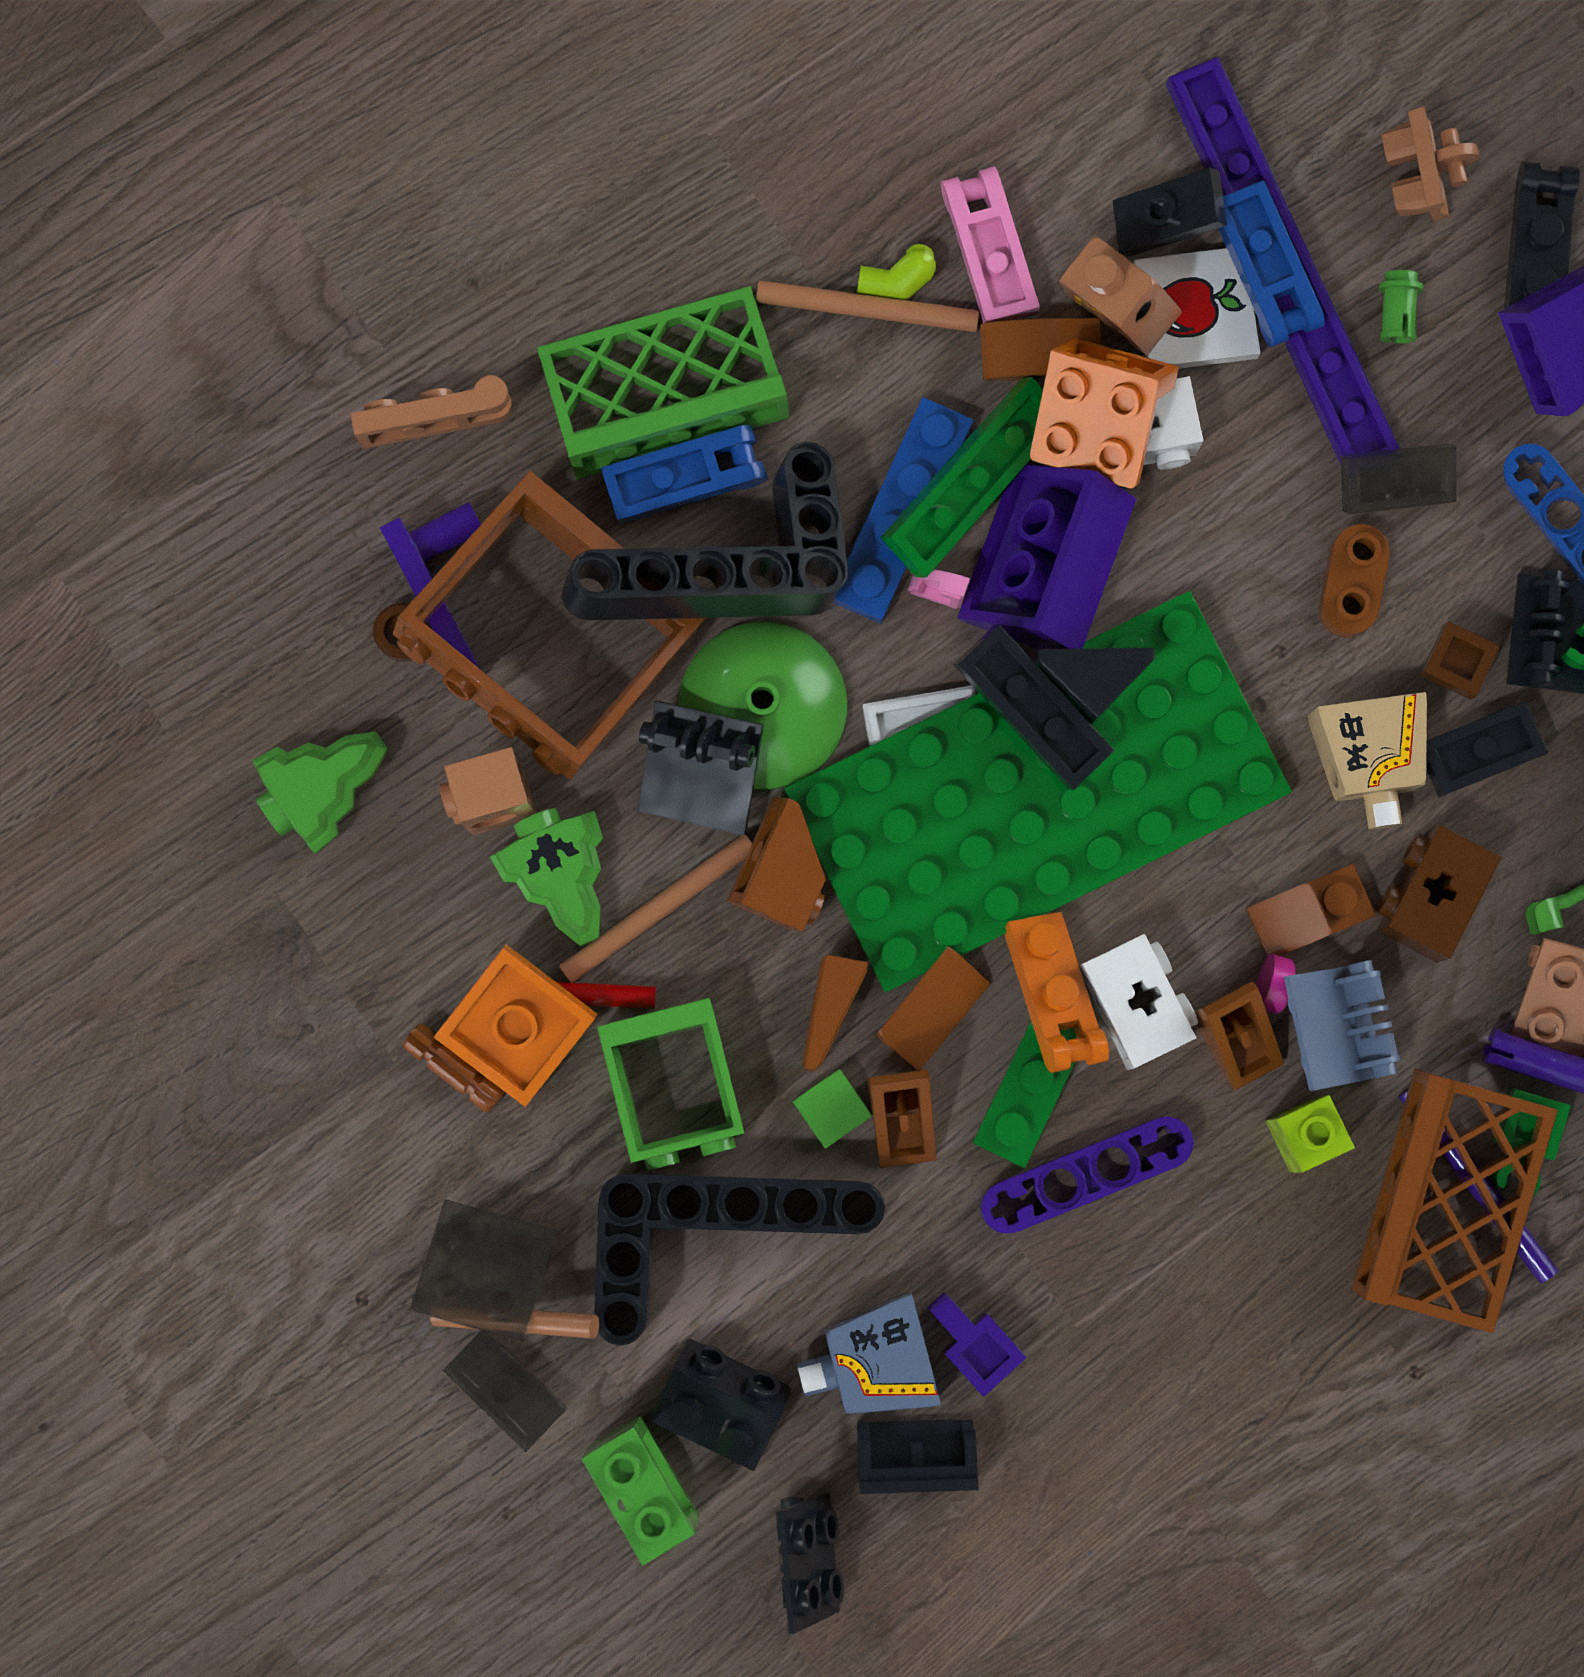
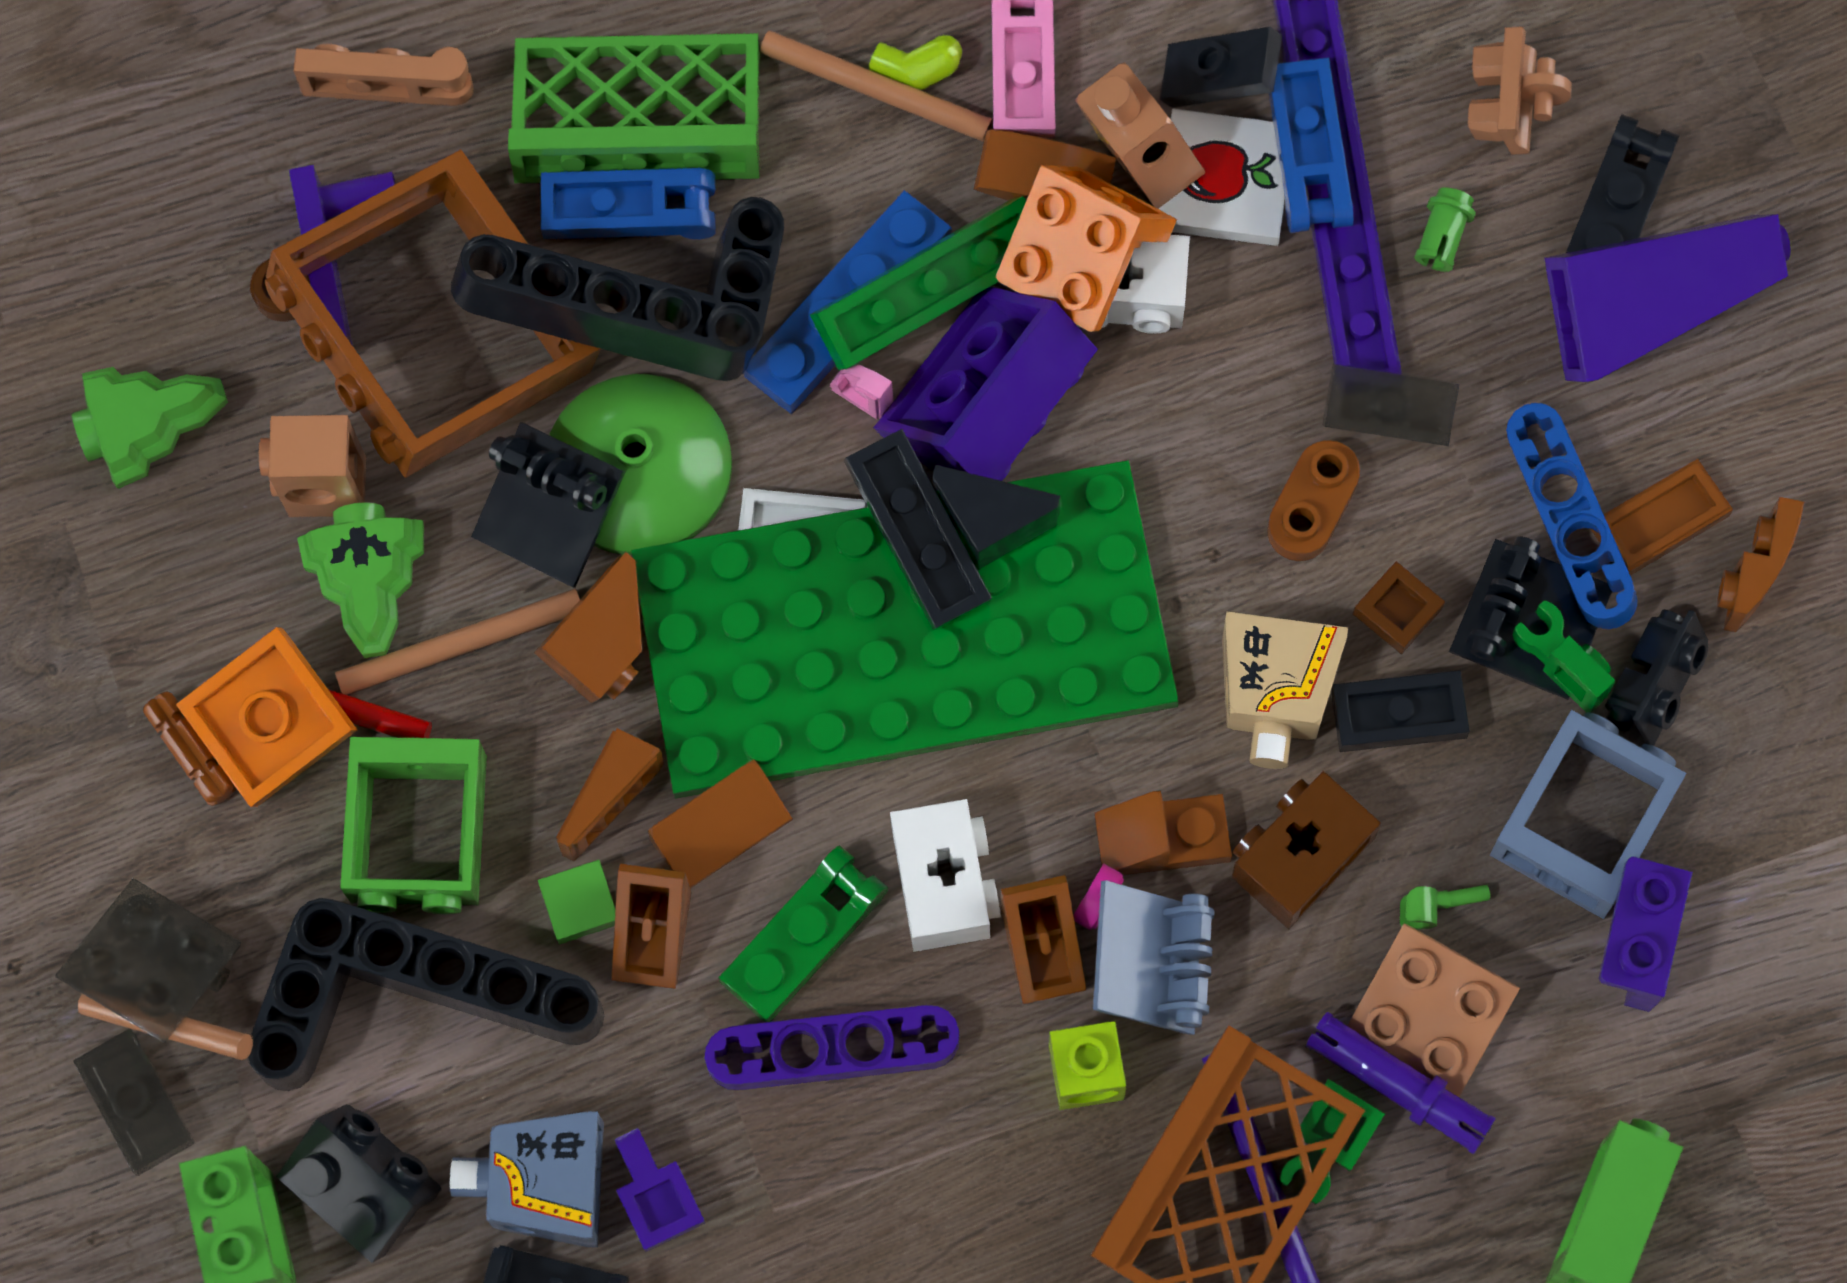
camera: 20 degrees right, 10 degrees down
orange plate [1004,912,1109,1073] -> none

